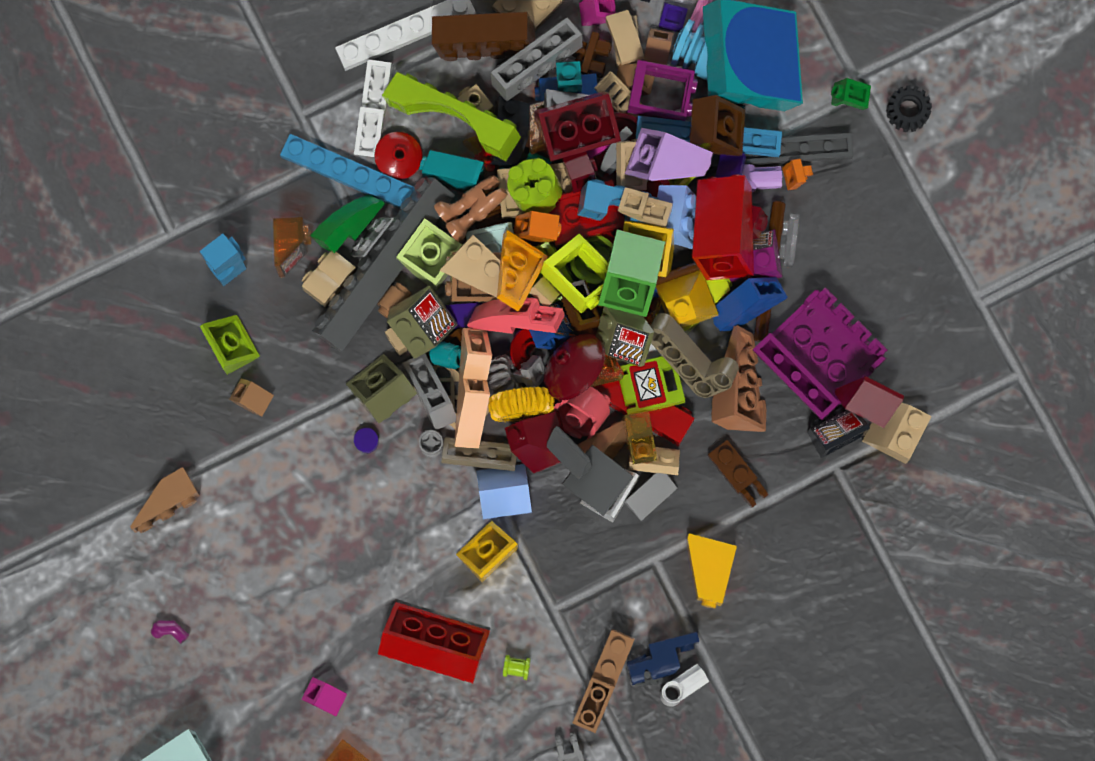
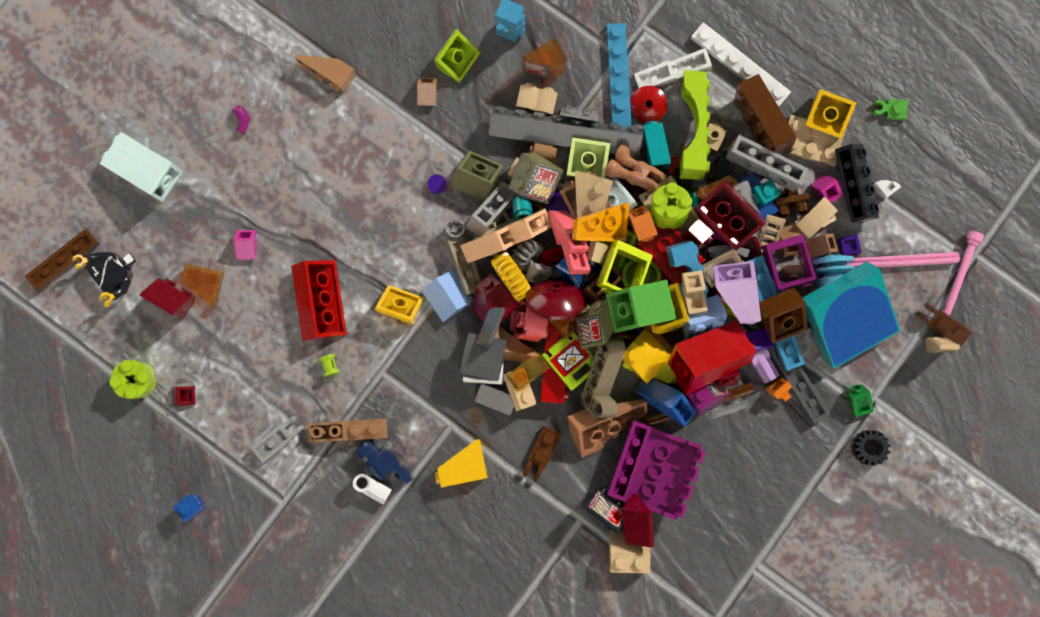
camera: 65 degrees right, 5 degrees up
green slope [310,195,385,254] -> none
none -> tan plate [783,265,804,278]

